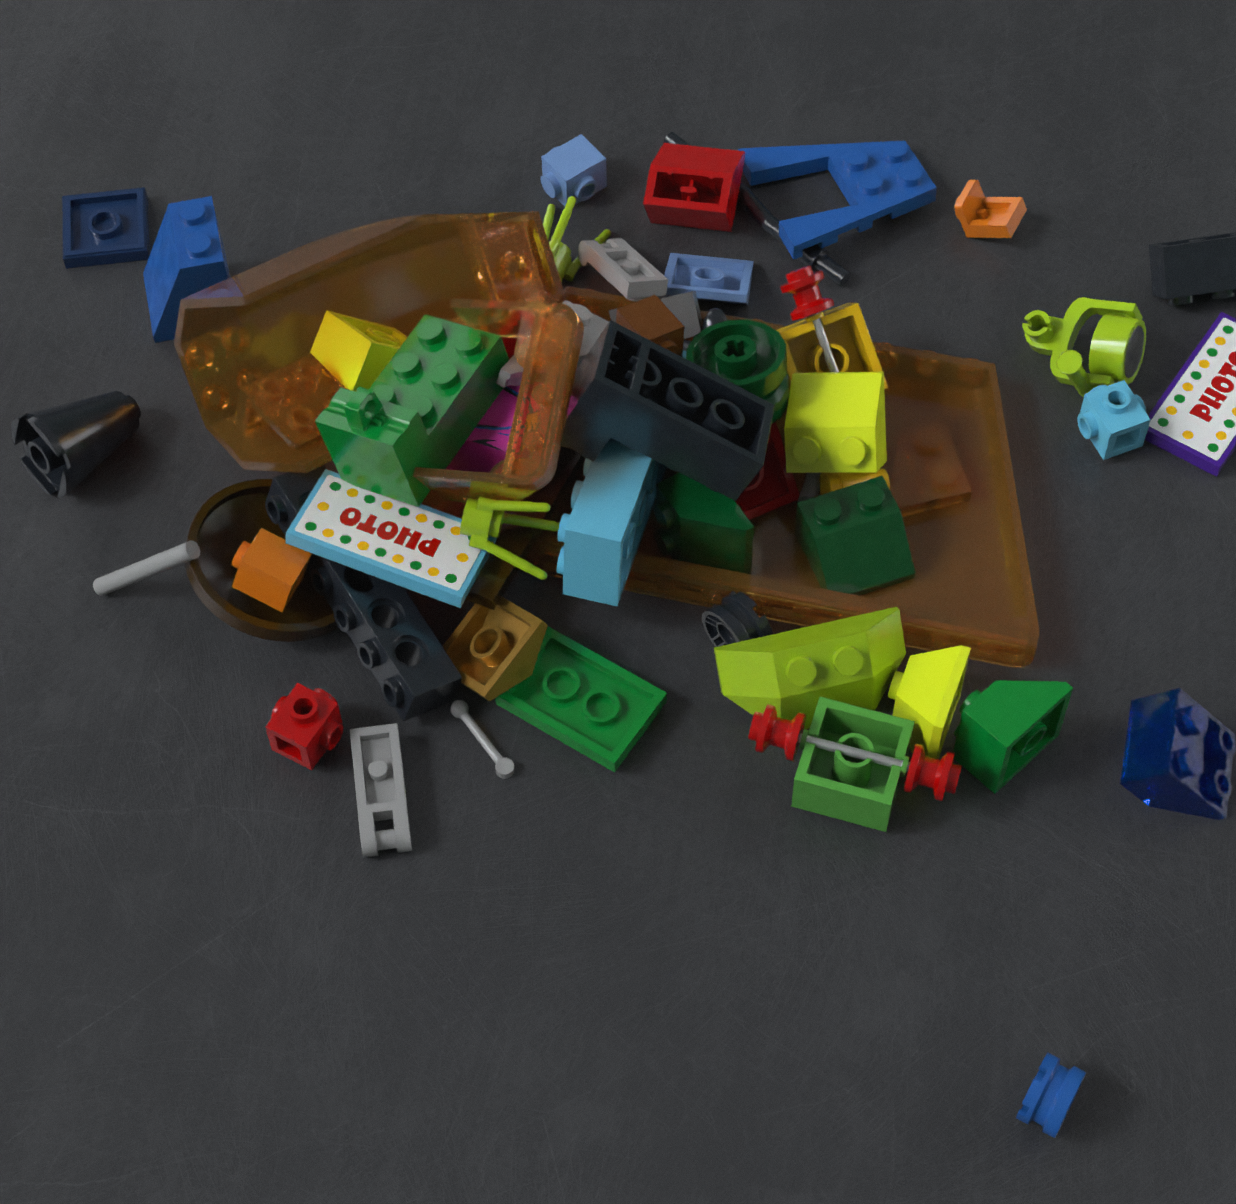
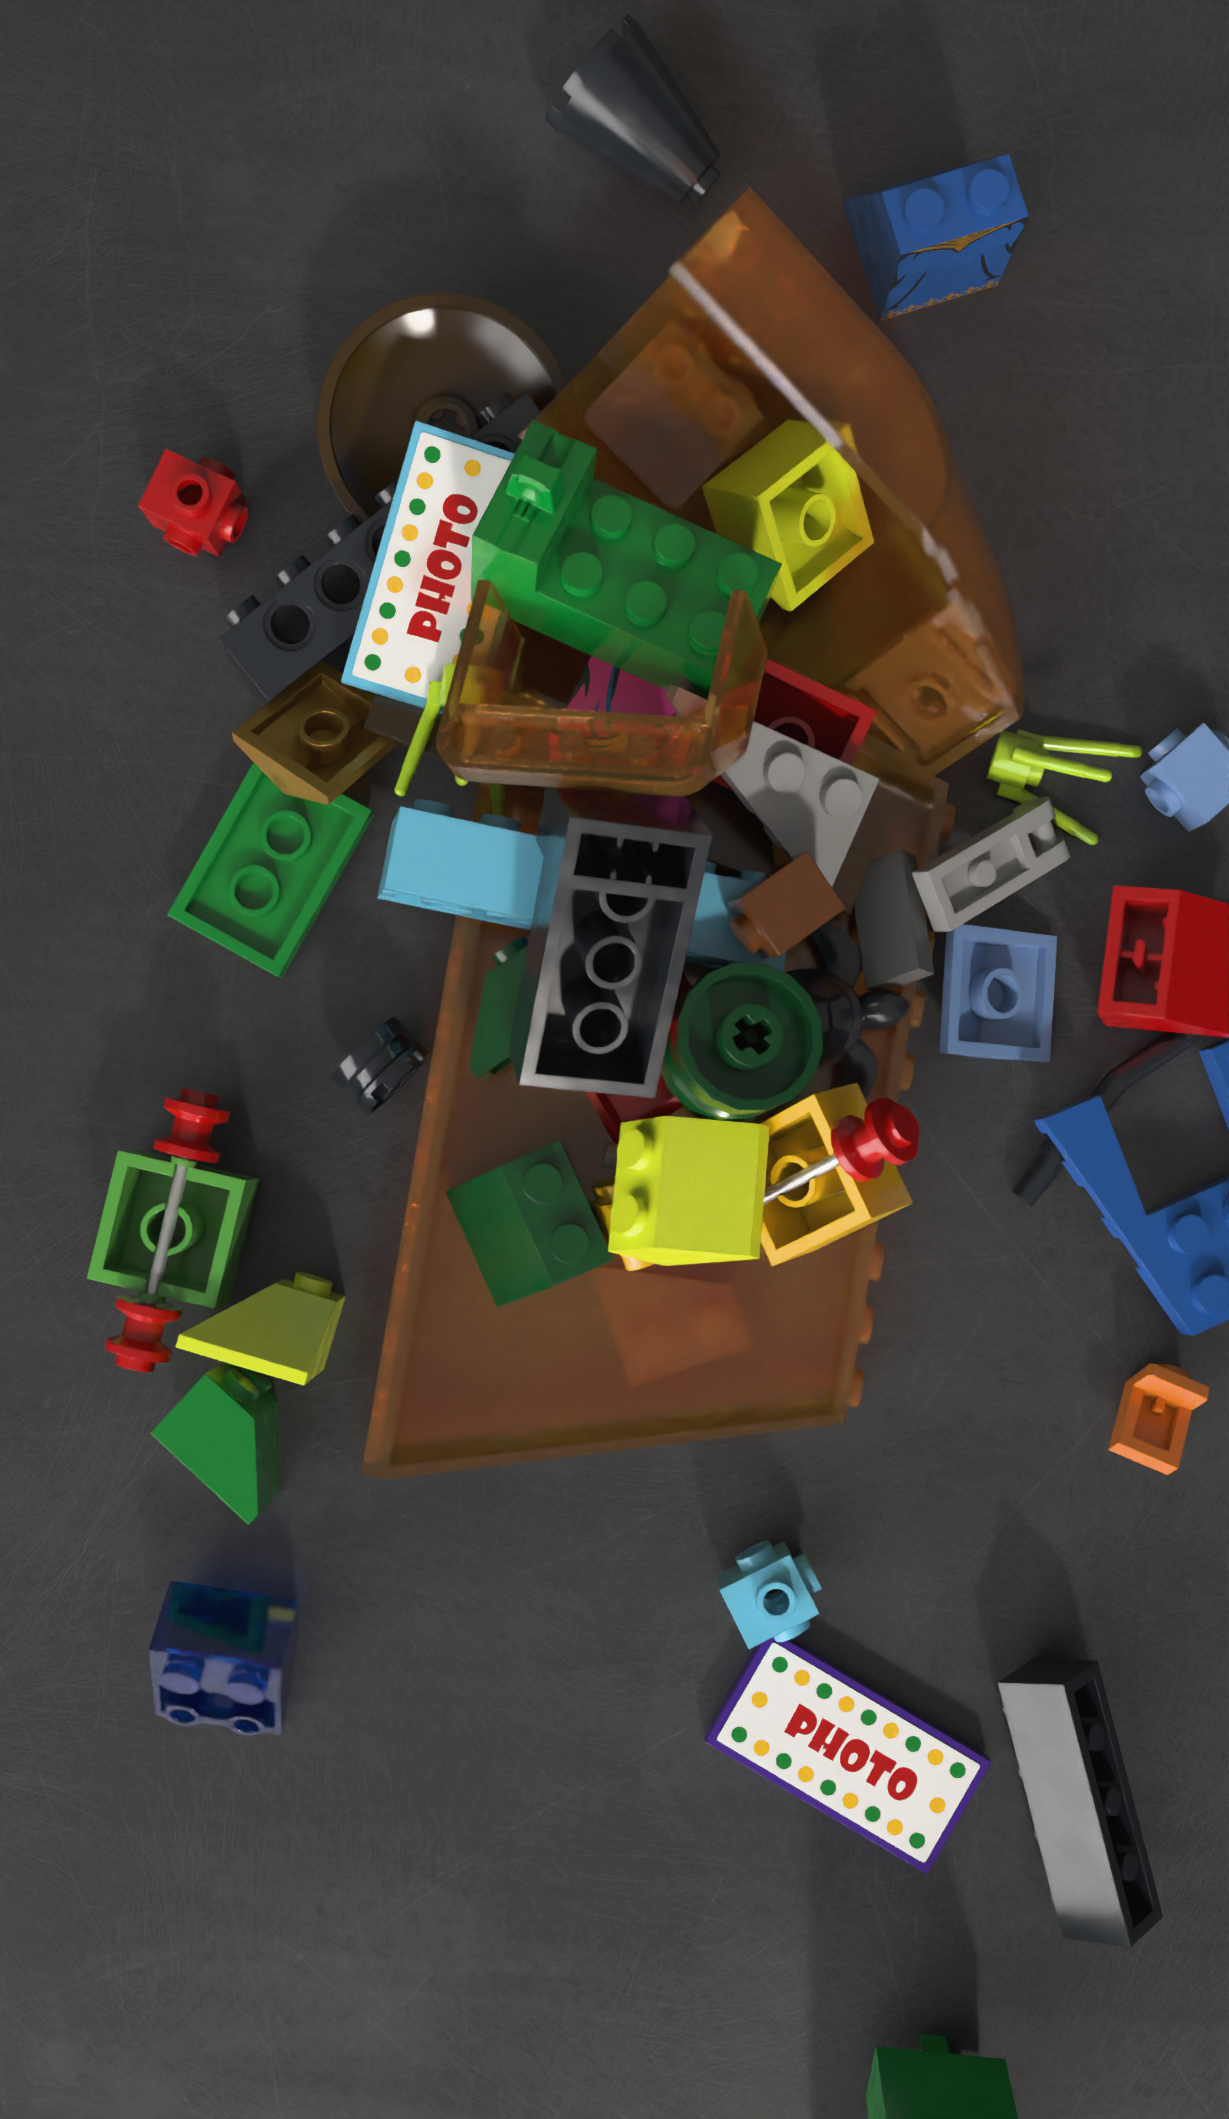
camera: 85 degrees right, 30 degrees up
dark blue tile [62,187,150,268] -> none
light grey bar [93,540,200,596] -> none
orange brick [231,528,312,613] -> none
light grey plate [350,723,412,858] -> none
light grey hinge [450,700,514,779] -> none
lime wedge [714,607,906,729] -> none
lime piece [1022,297,1146,397] -> none

